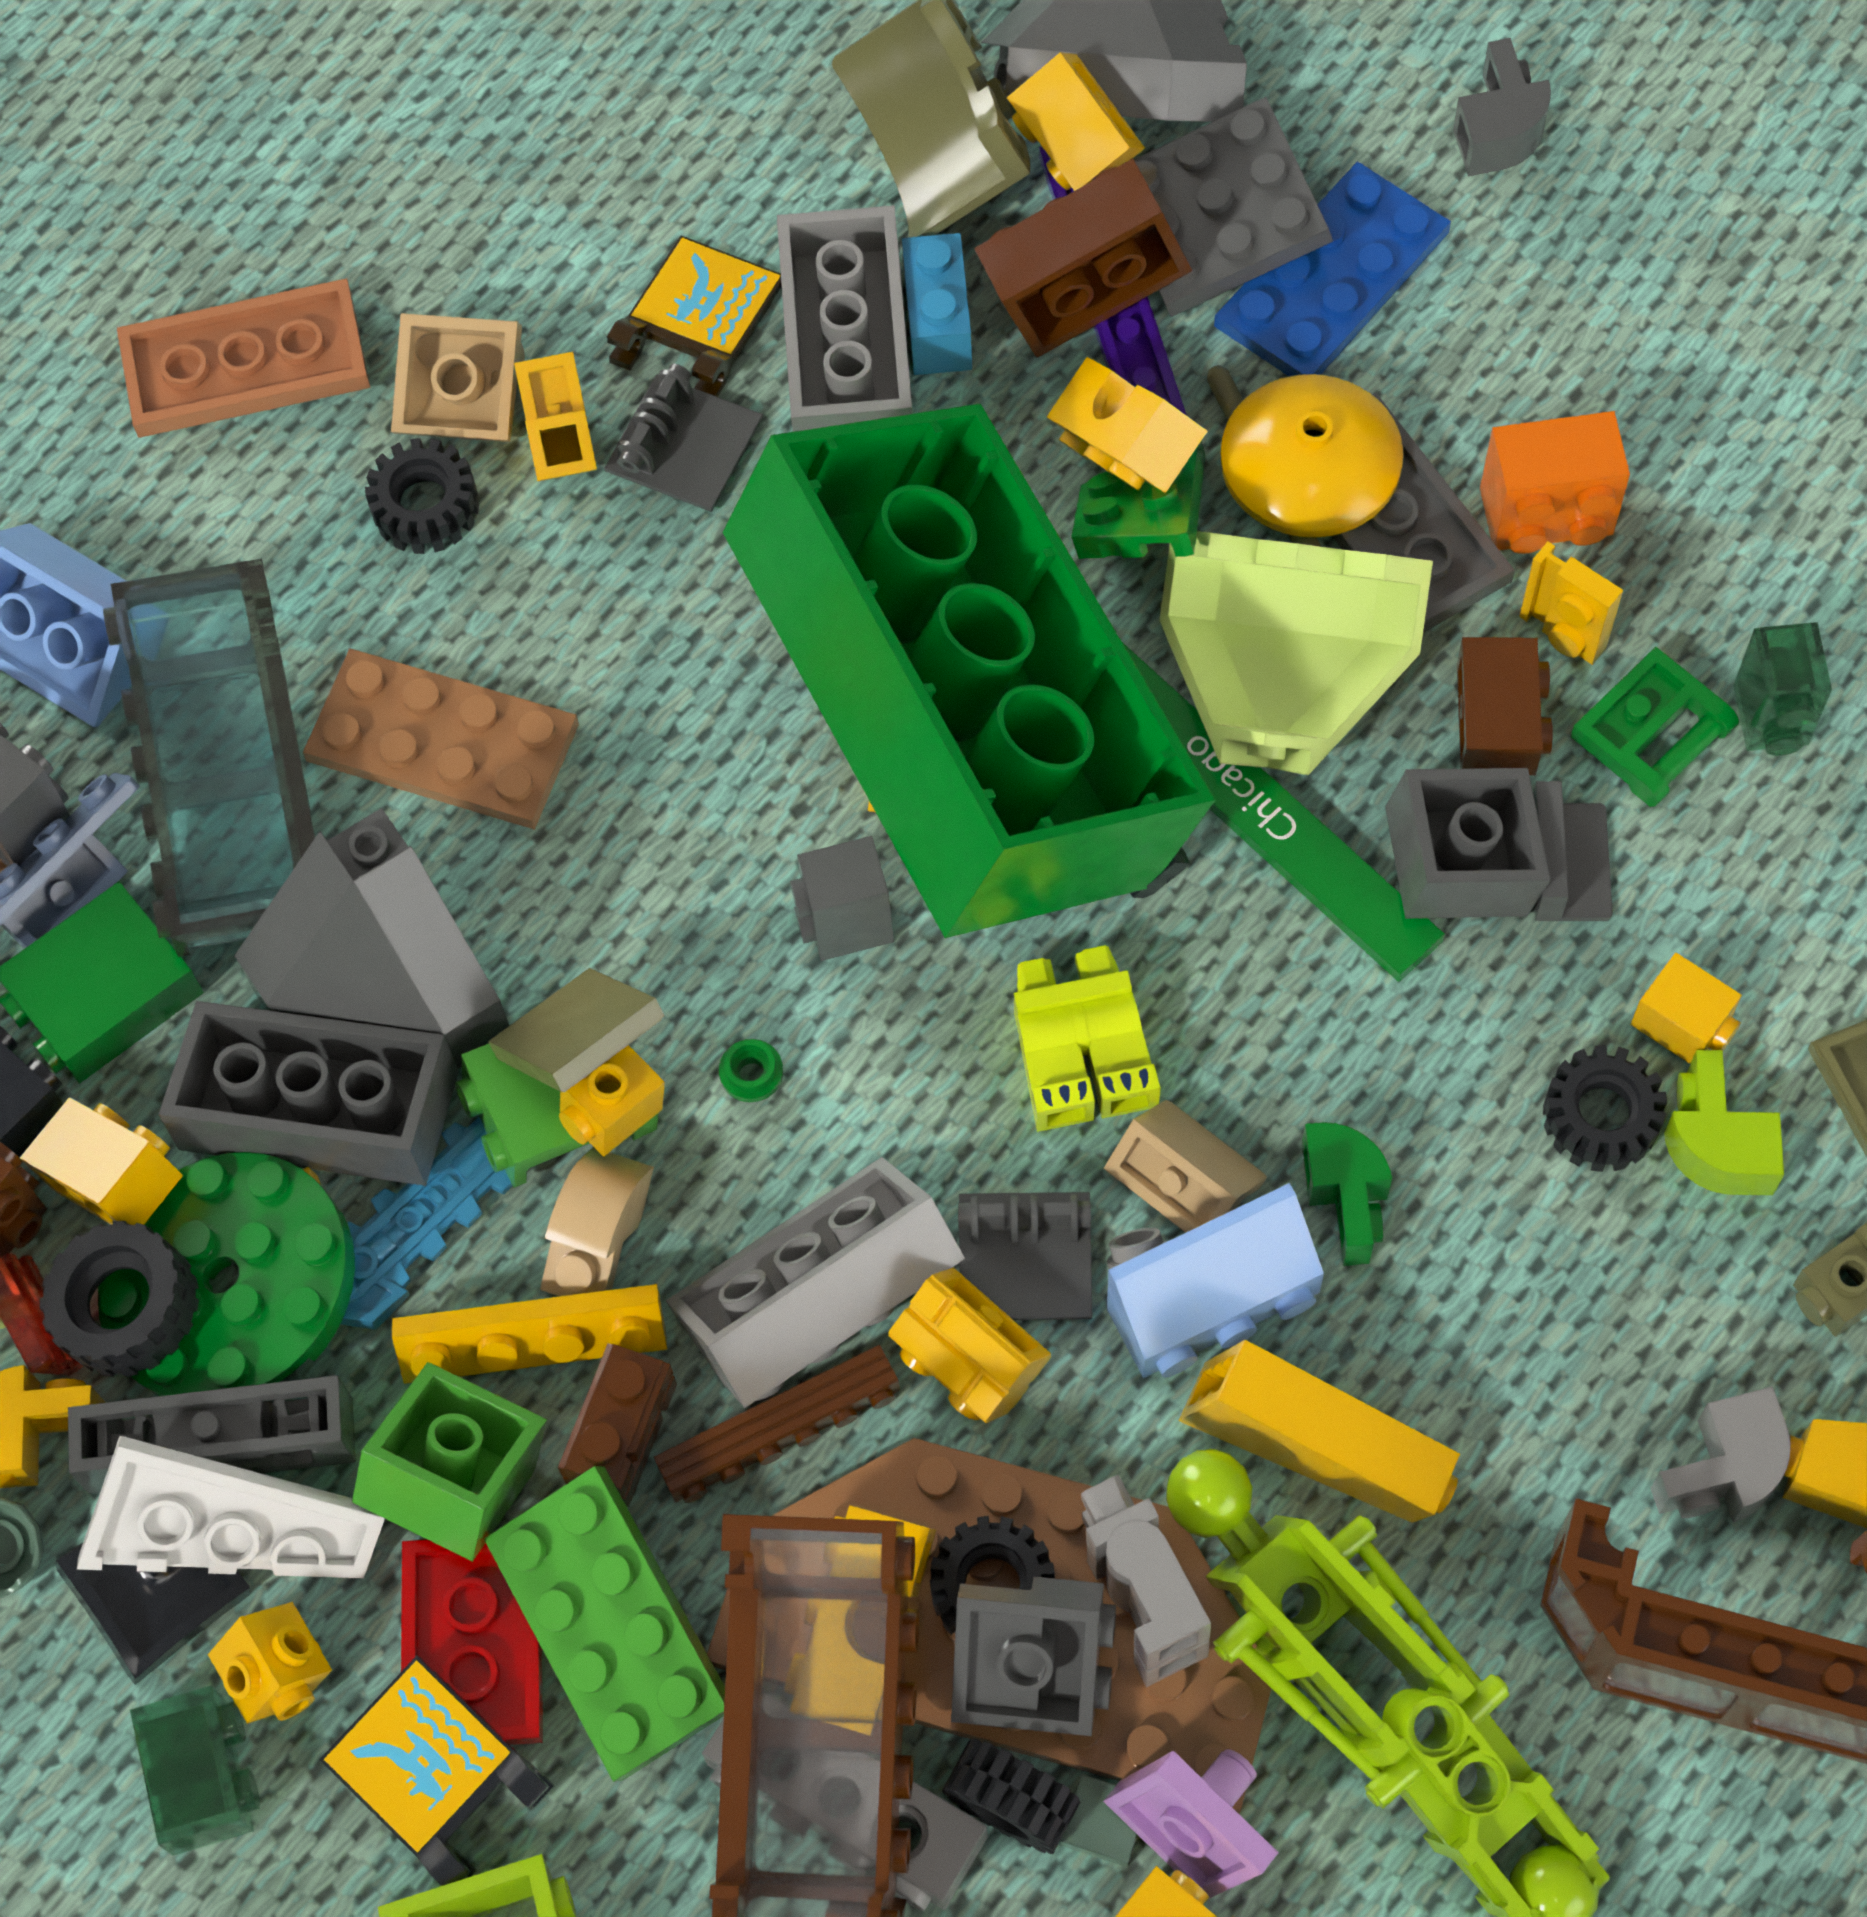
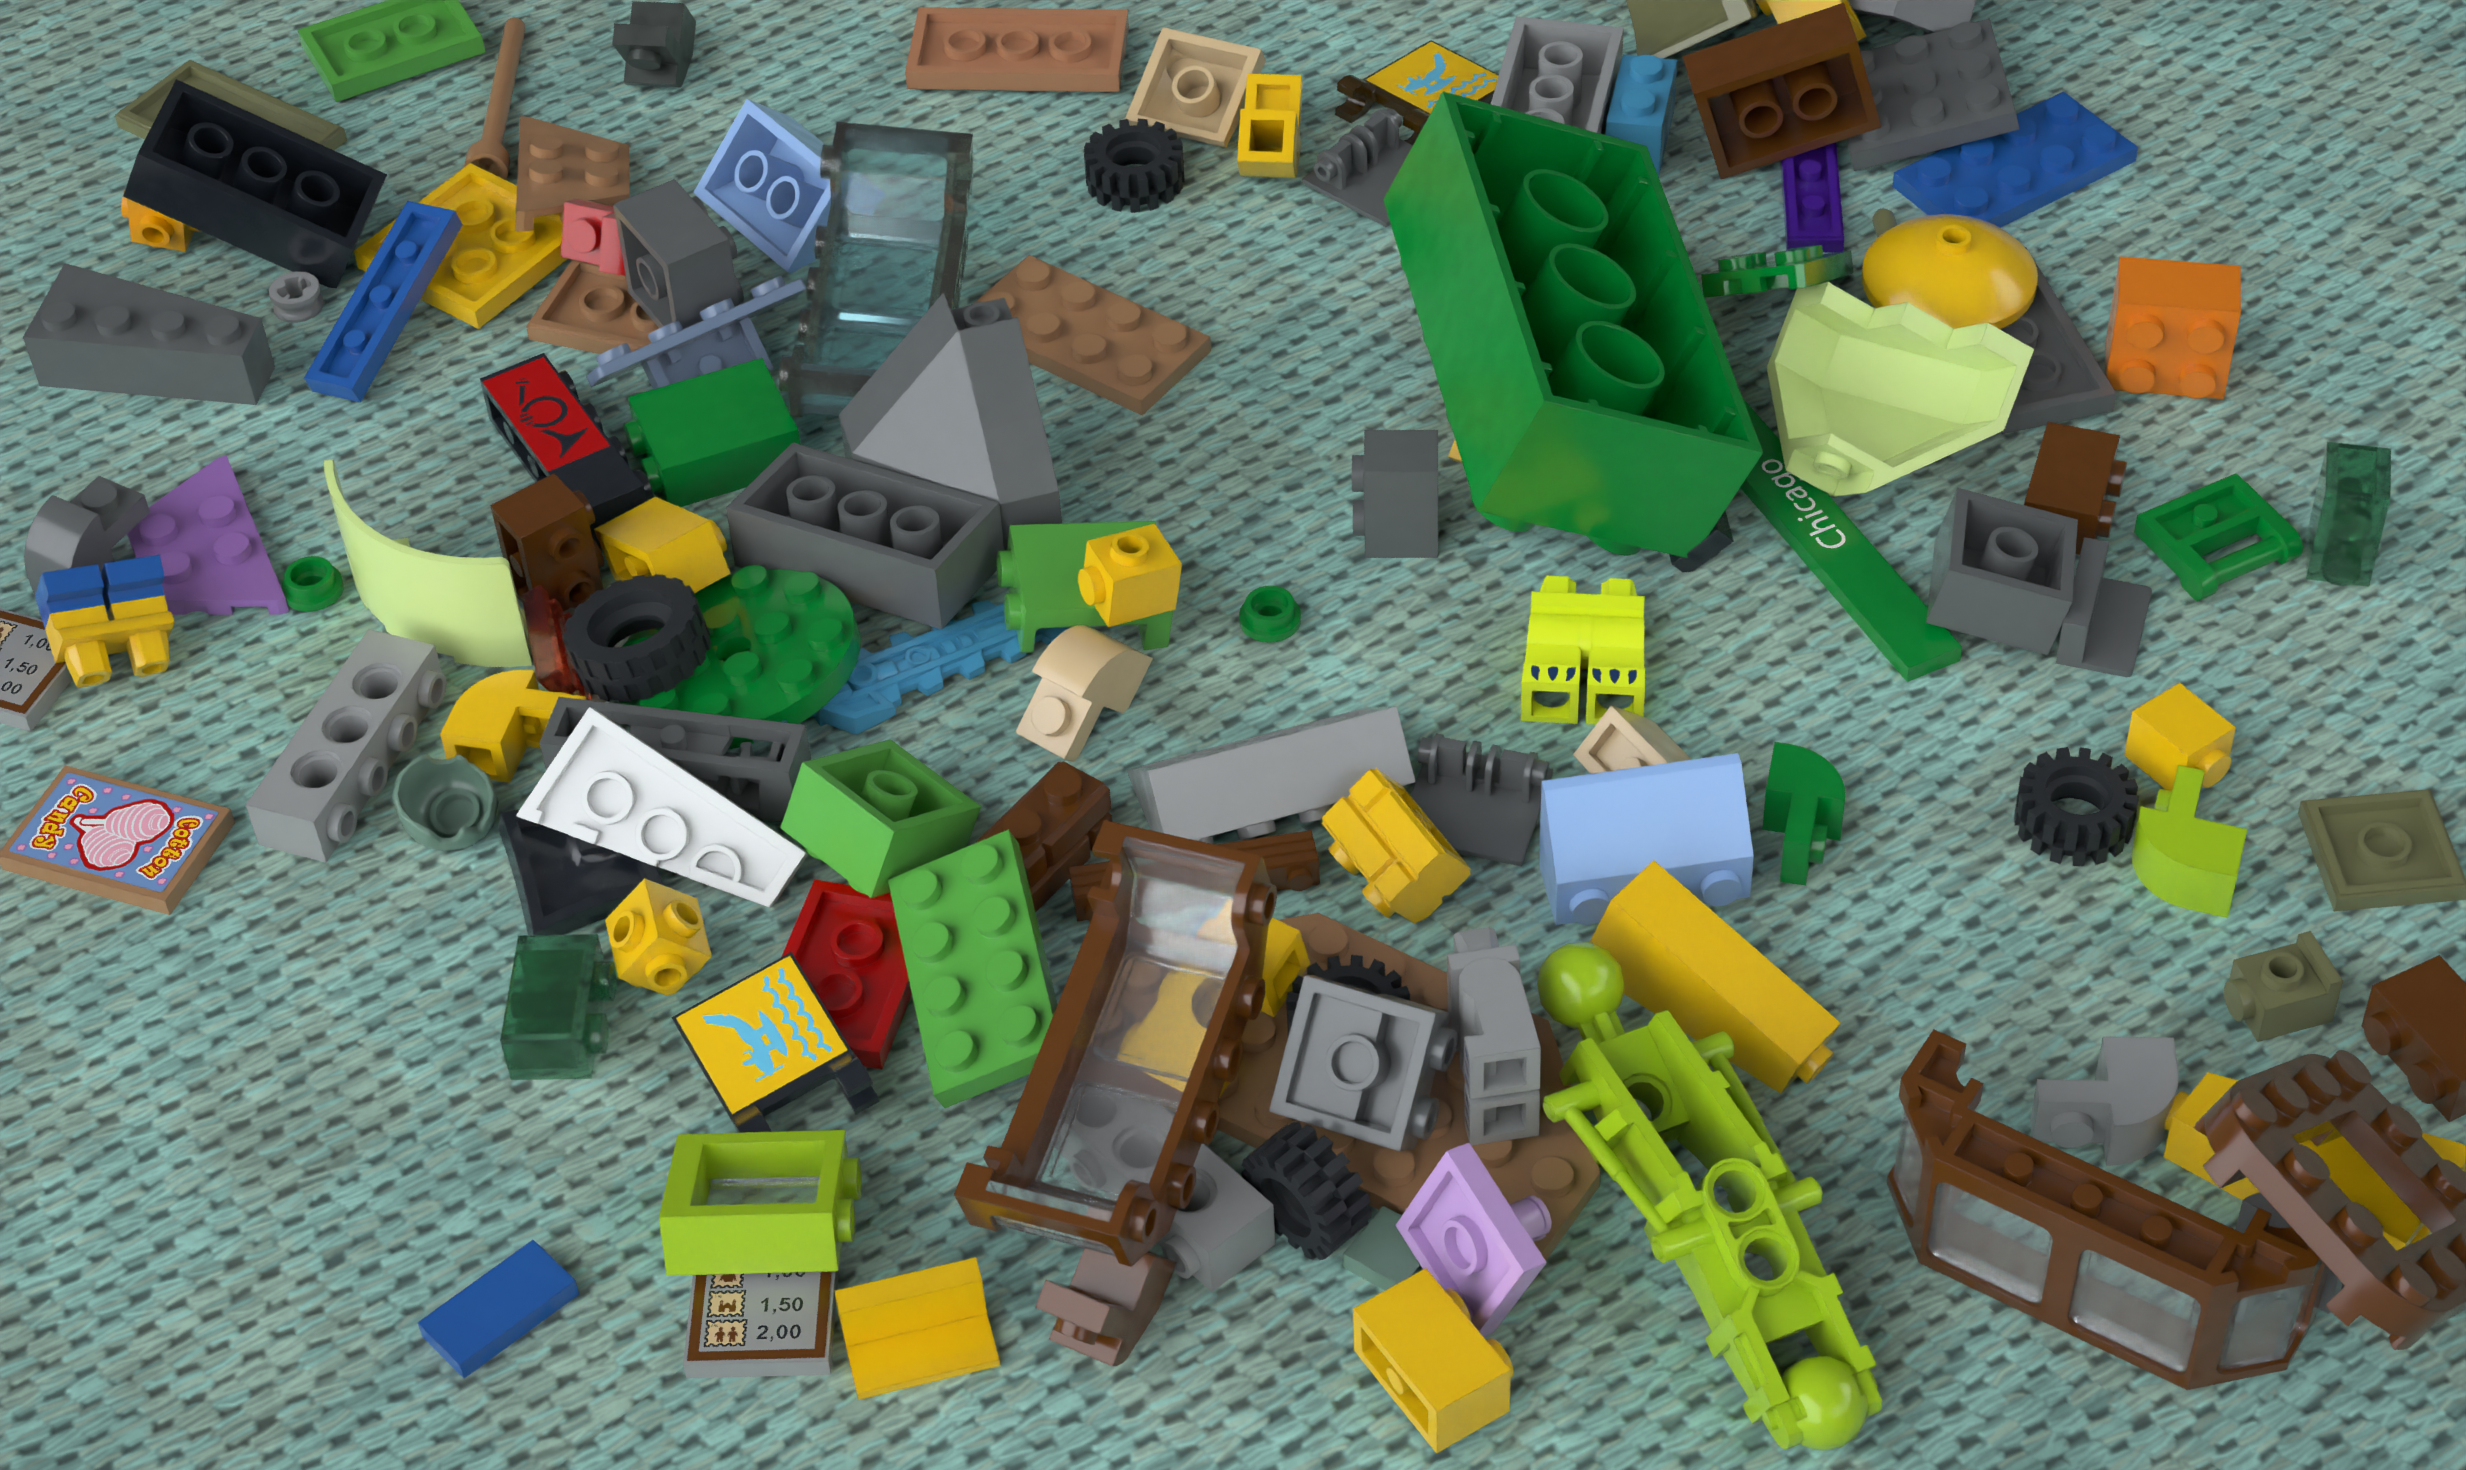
camera: 15 degrees right, 20 degrees down
yellow plate [392,1284,667,1384] -> none
olive tile [488,968,665,1092] -> none
yellow arch [1047,357,1207,493] -> none
dark grey brick [1453,38,1551,177] -> none
yellow plate [1519,541,1623,665] -> none

